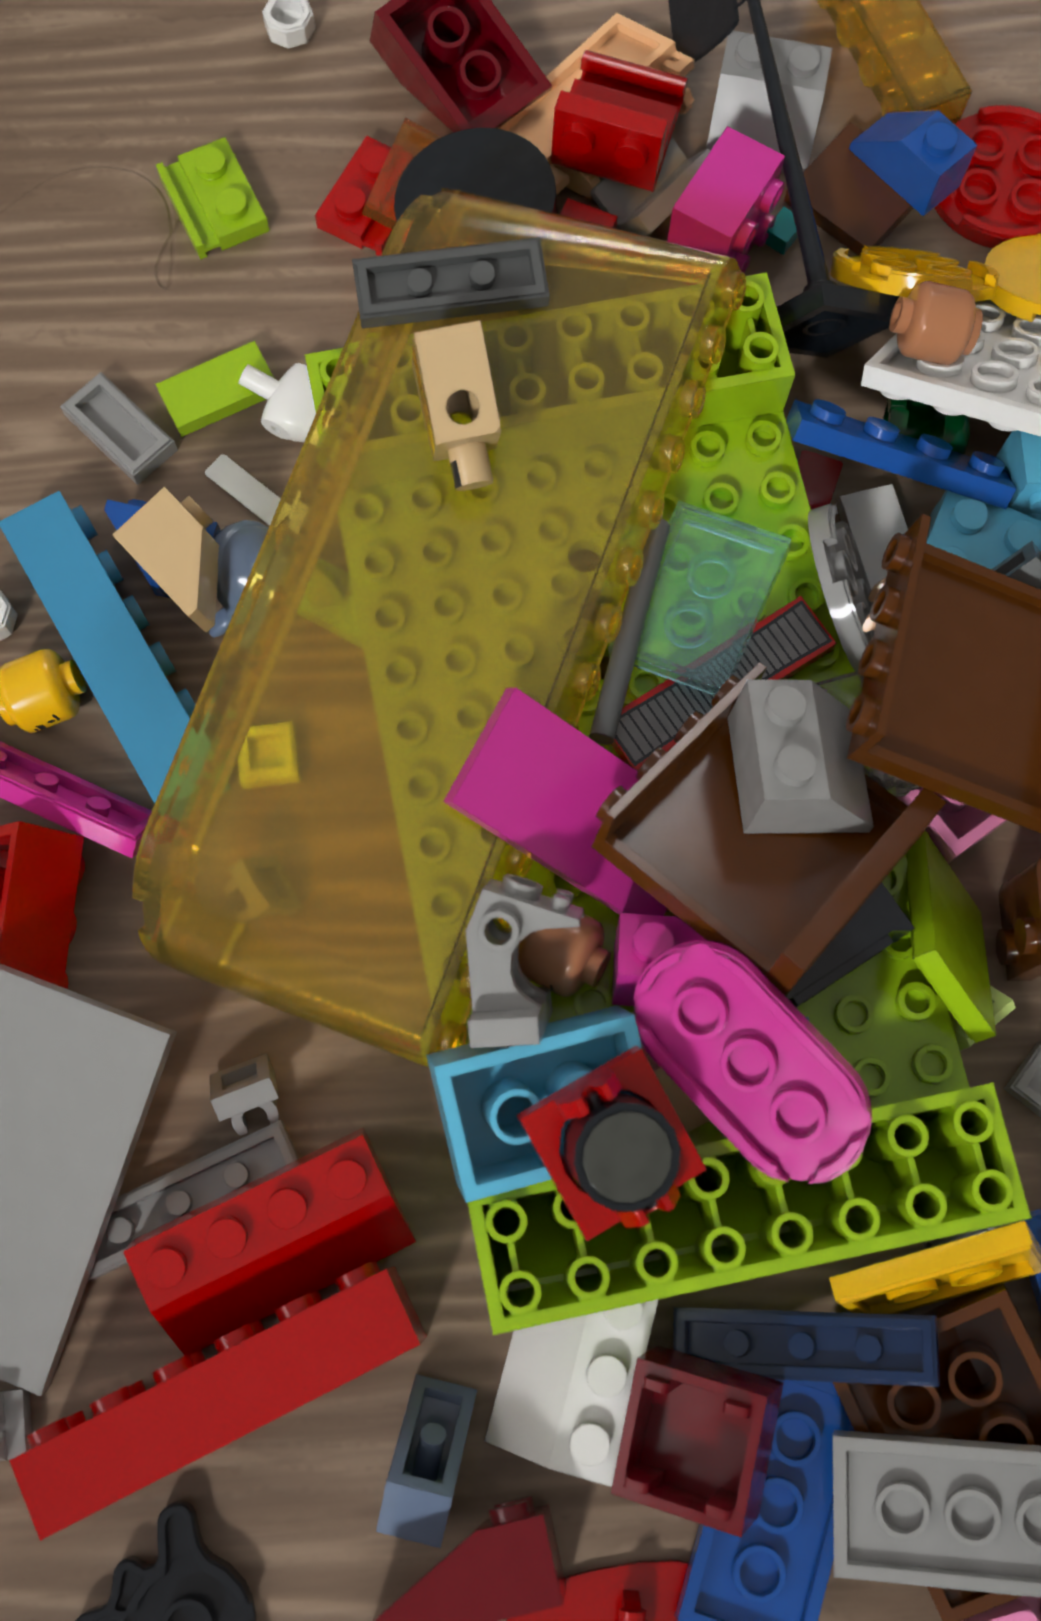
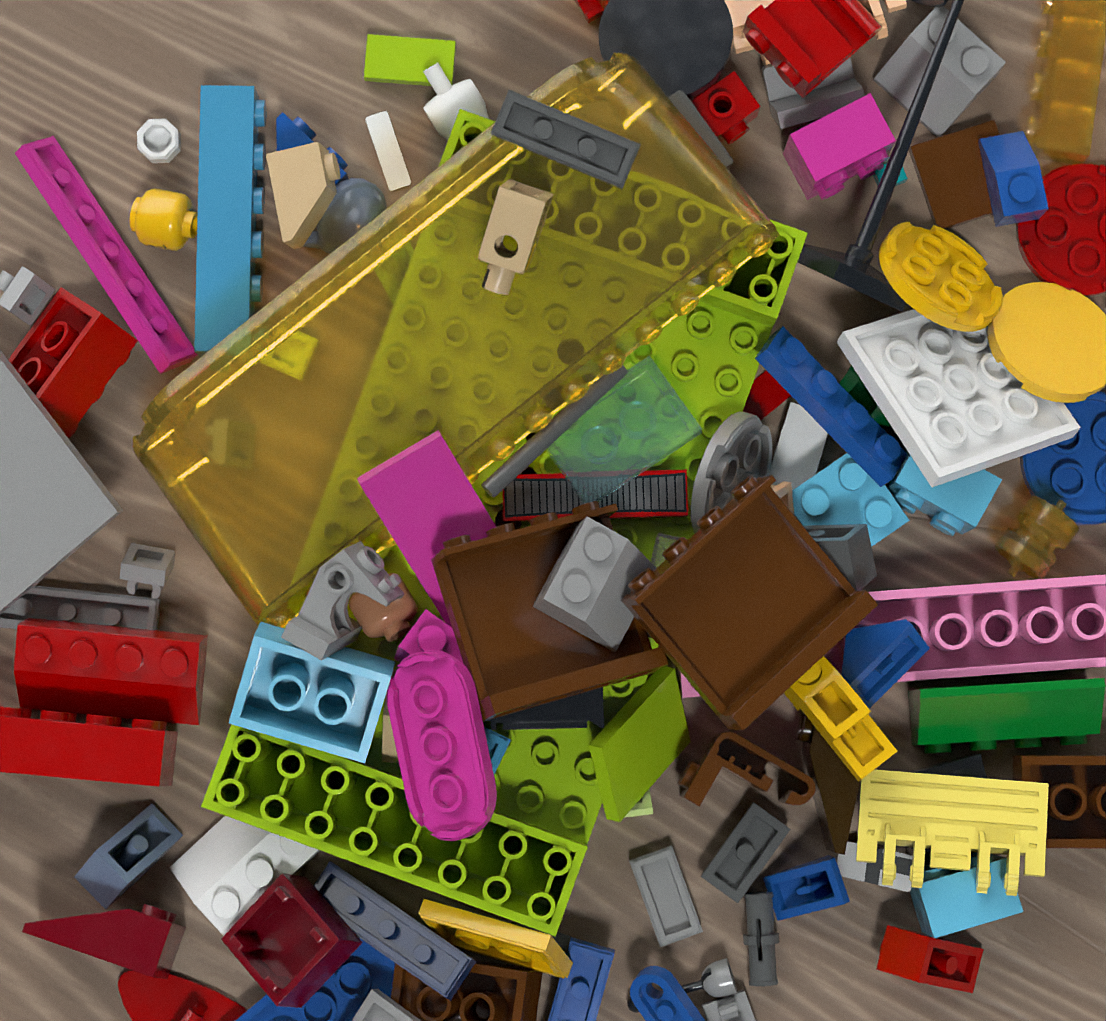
camera: 35 degrees right, 10 degrees up
light grey tile [60,372,178,485] -> none
piece [517,1045,707,1241] -> none
nougat head [889,281,983,365] -> none

